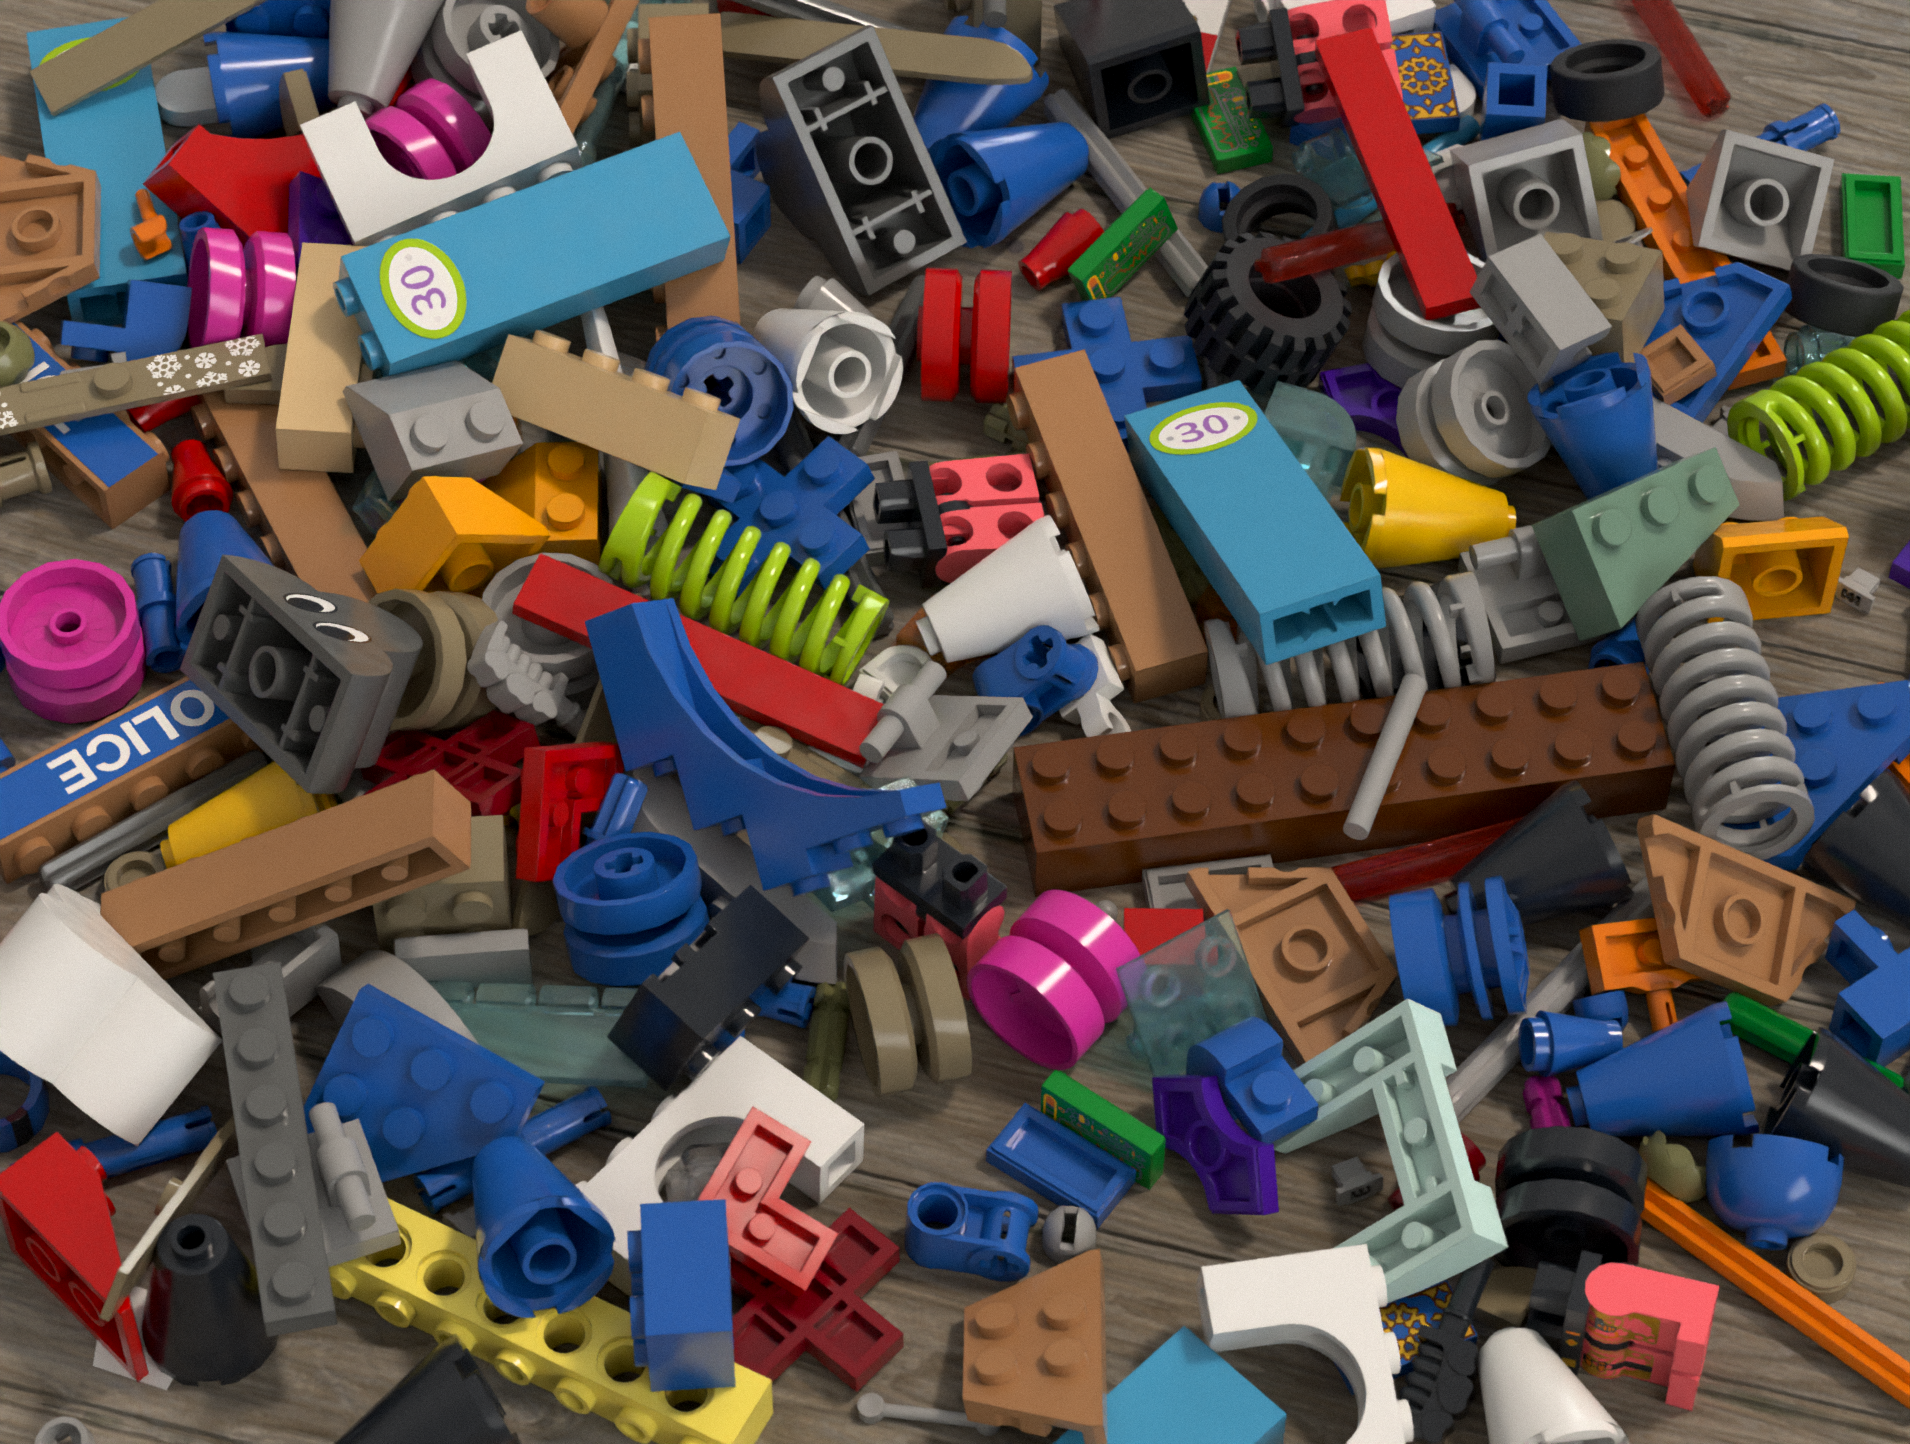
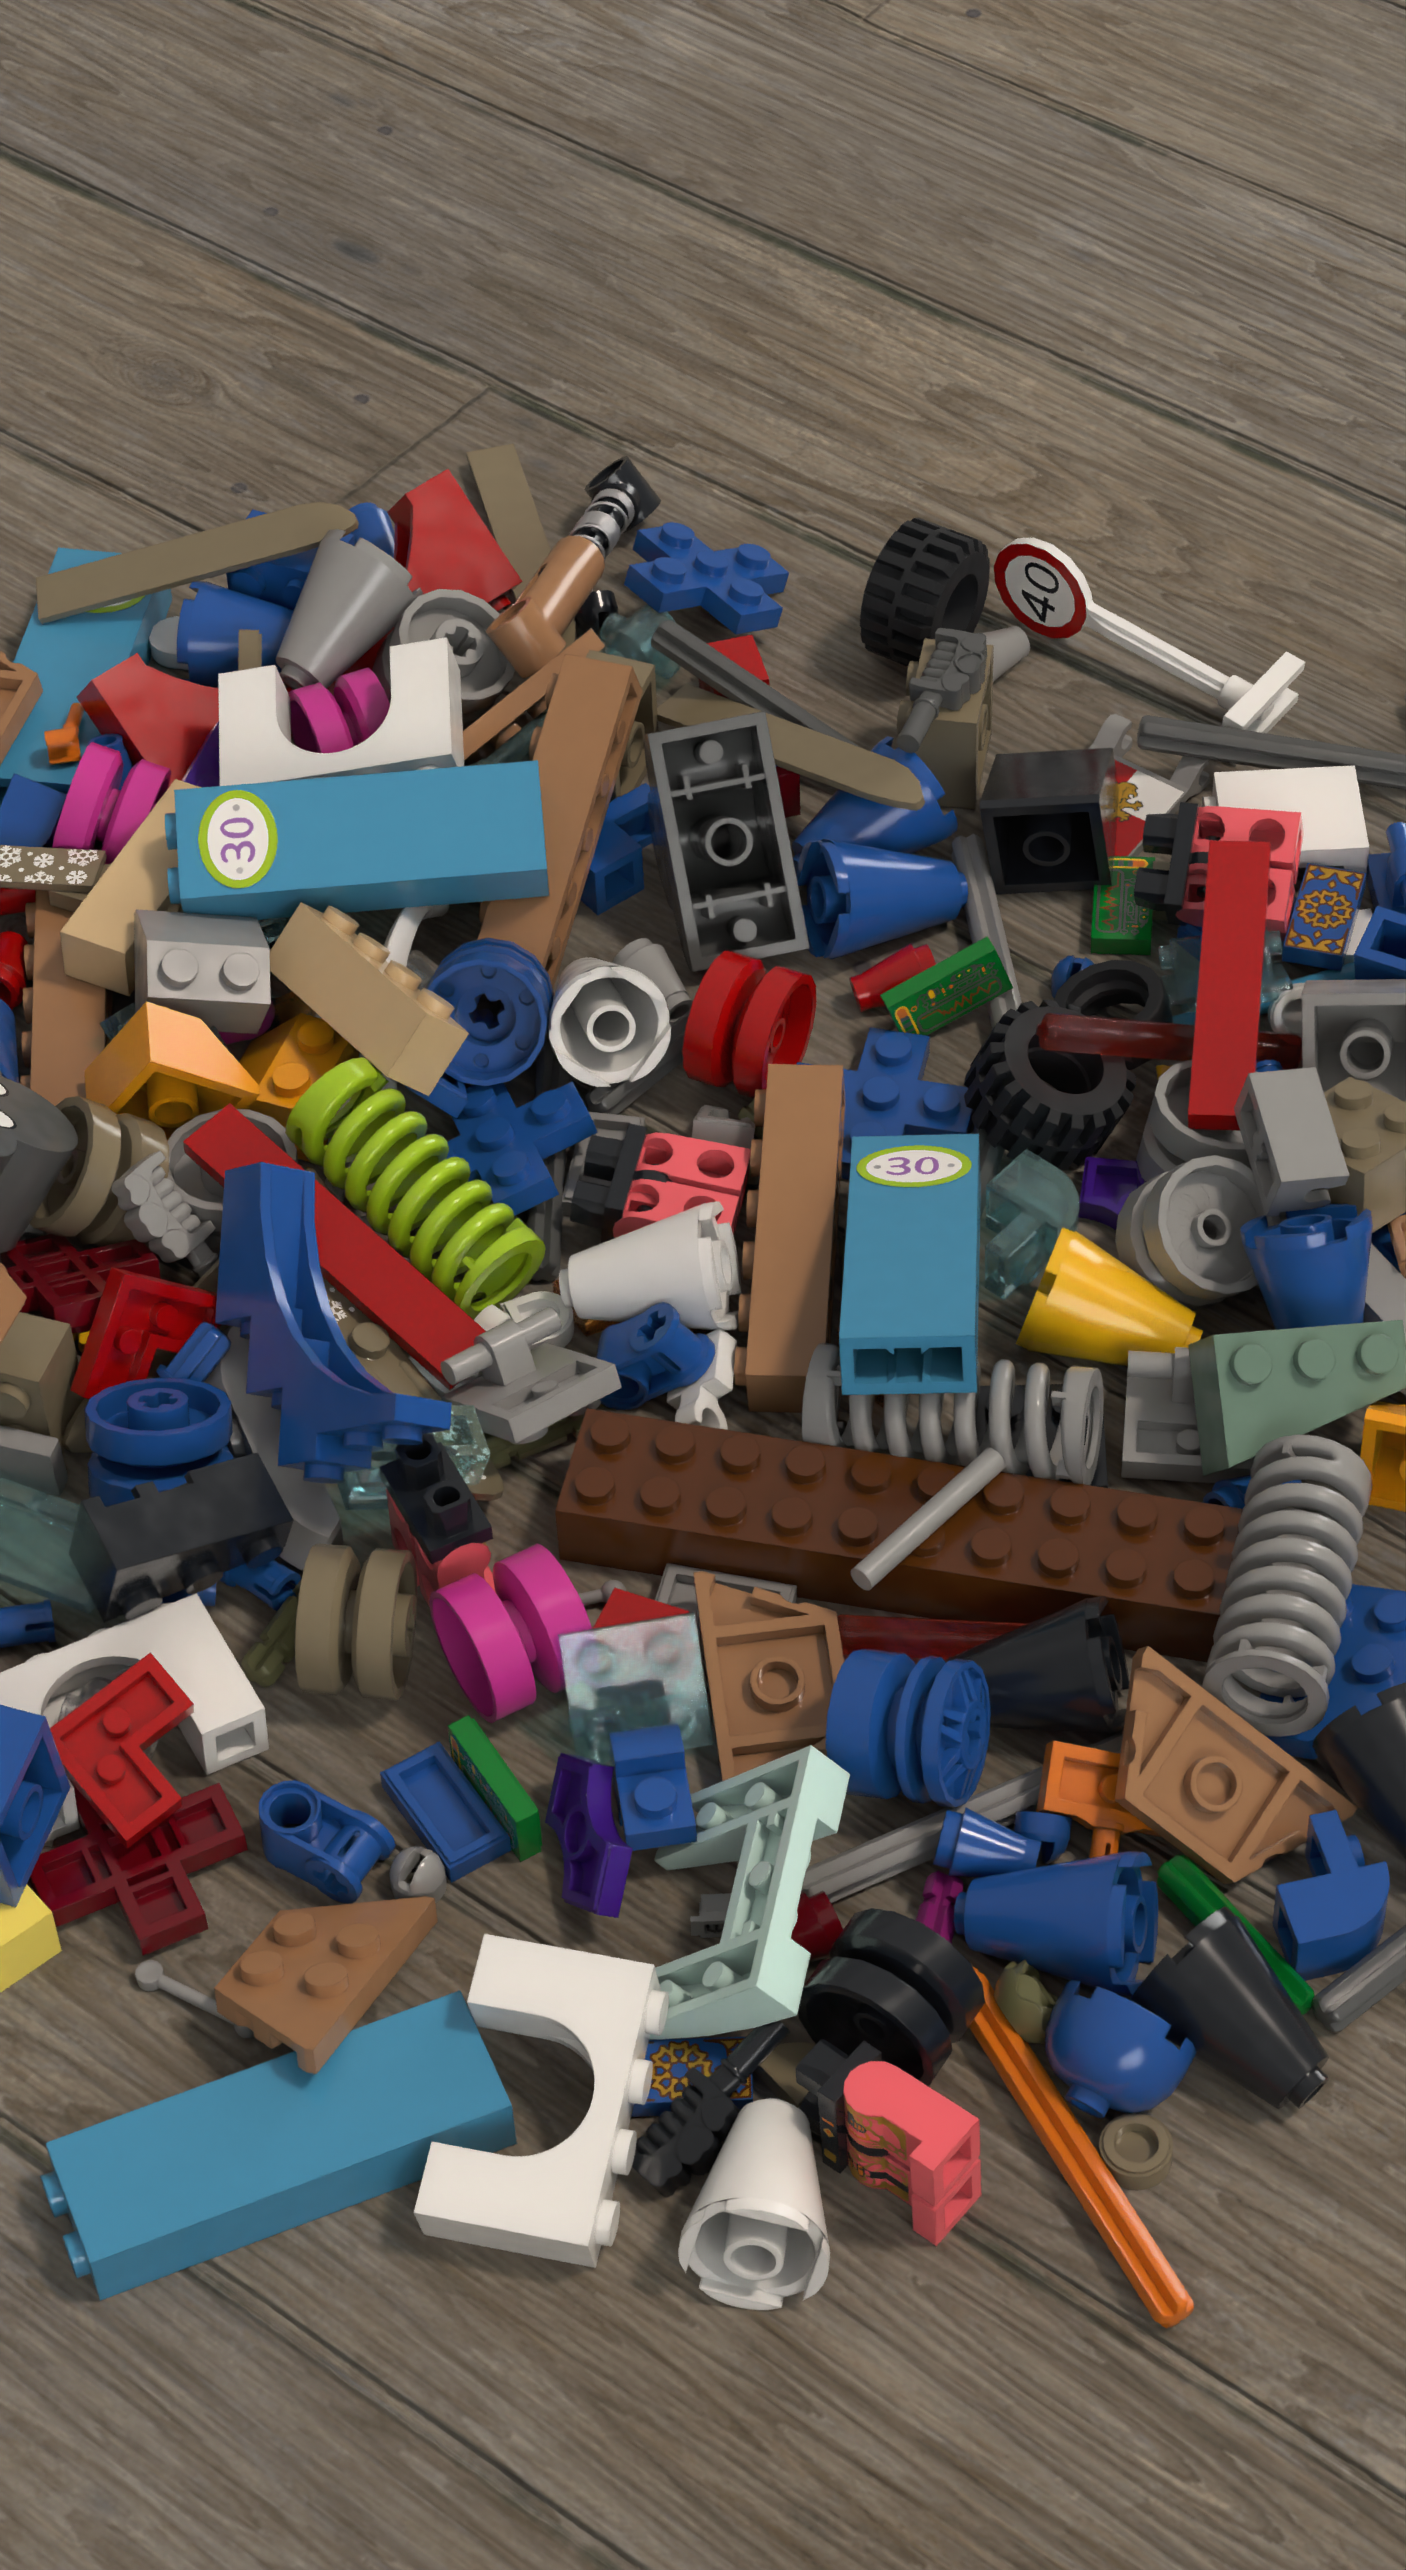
camera: 25 degrees right, 5 degrees down
none -> light grey tile [691,1105,755,1149]

